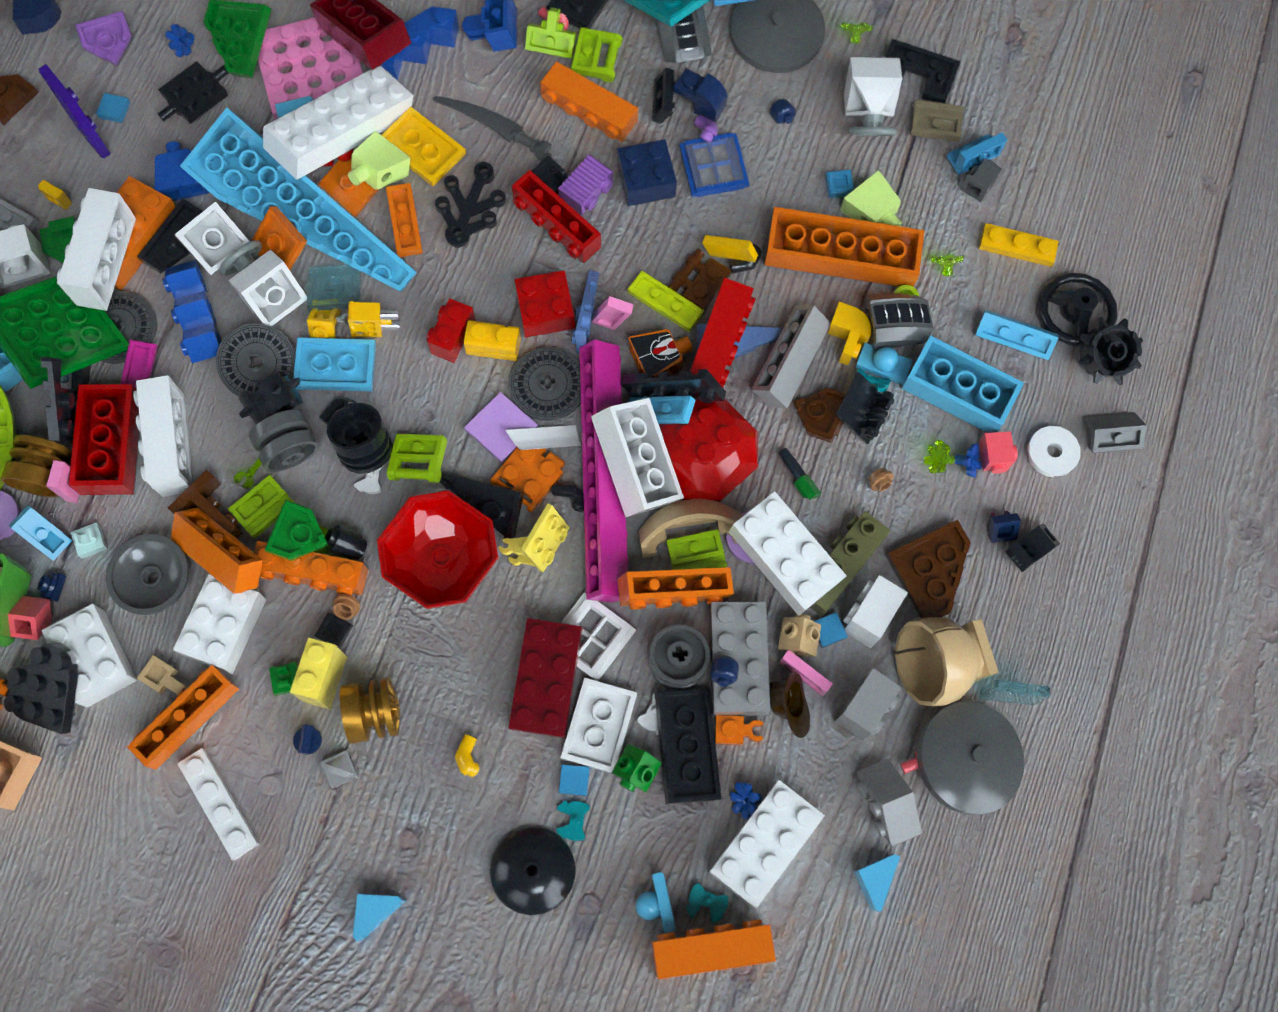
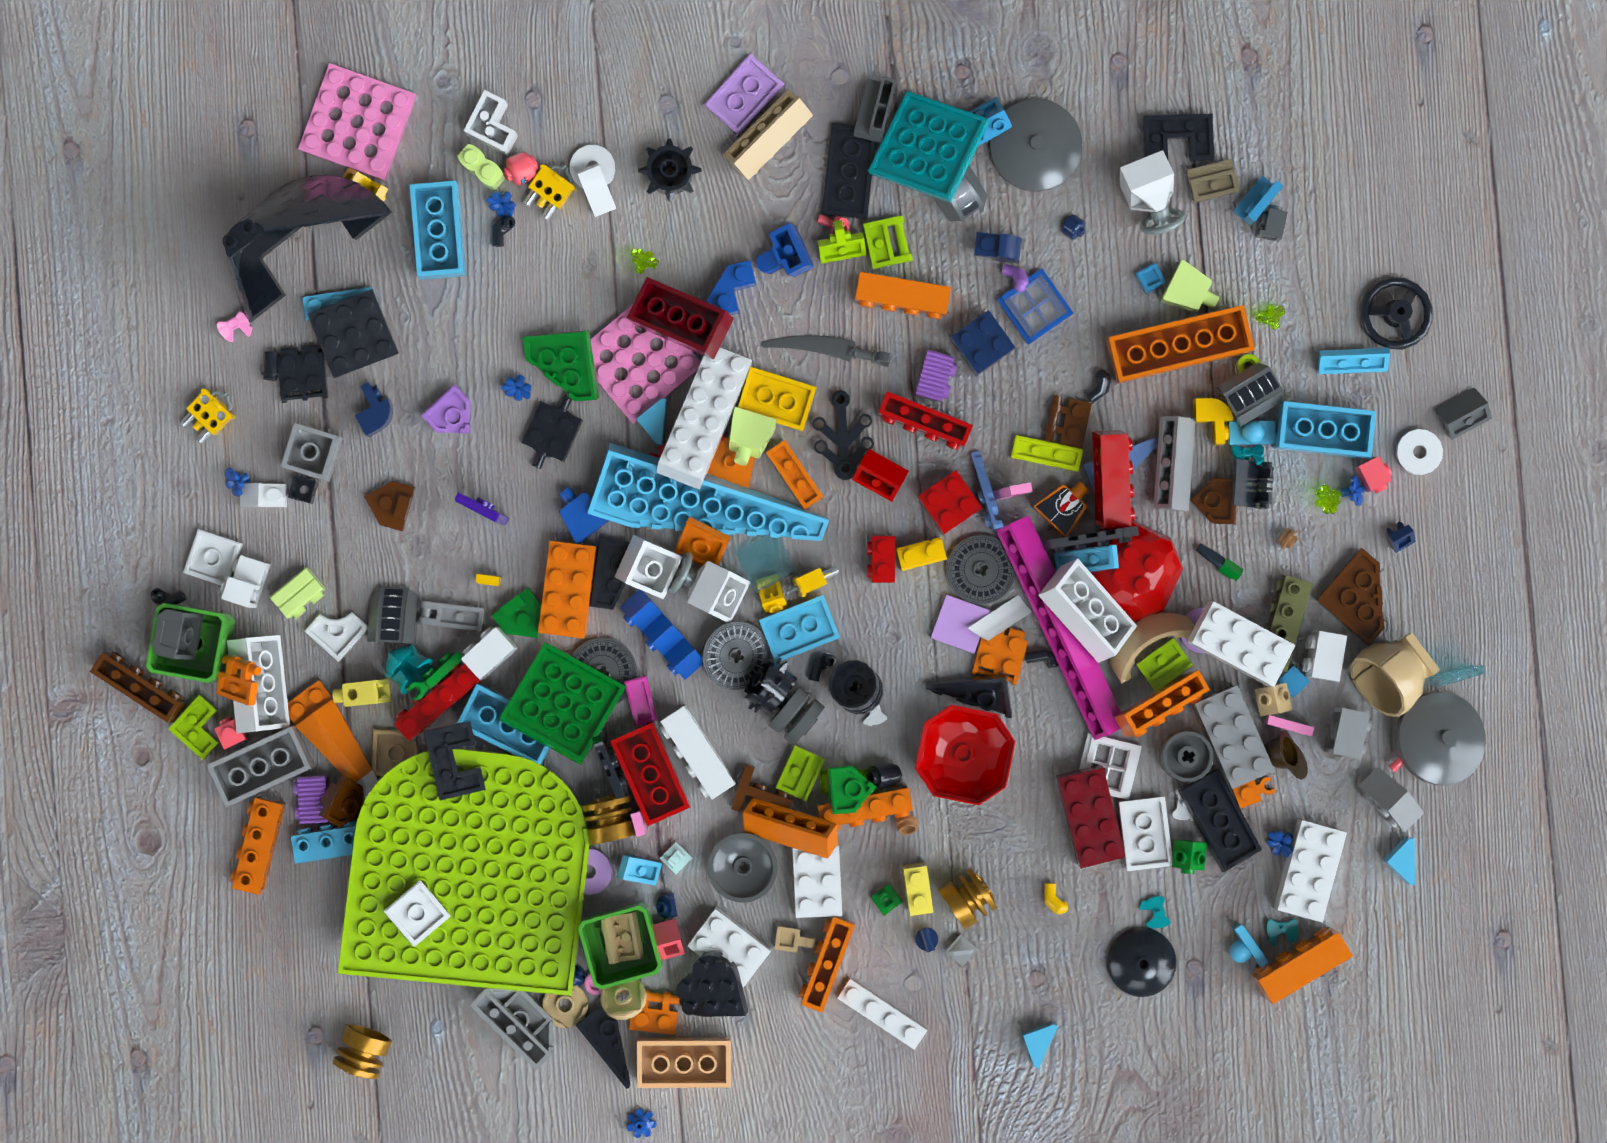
camera: 20 degrees left, 15 degrees up
white brick [57,188,136,311] -> none
dark azure tile [96,93,130,123] -> none
clear neon green hand [234,458,262,489] -> none
black tile [314,612,353,649] -> none
lime plate [387,434,447,483] -> none
light yellow plate [498,504,570,573] -> none
black panel [532,155,566,194] -> none
dark azure tile [559,765,590,796] -> none
black plate [652,67,676,124] -> none
yellow tile [702,235,758,262] -> none
dark blue piece [710,656,739,687] -> none
clear neon green plant [842,22,873,44] -> none
yellow plate [979,223,1059,267] -> none
black brick [1005,523,1060,572] -> none
black brick [1078,317,1143,385] -> none
none -> red brick [852,449,909,502]

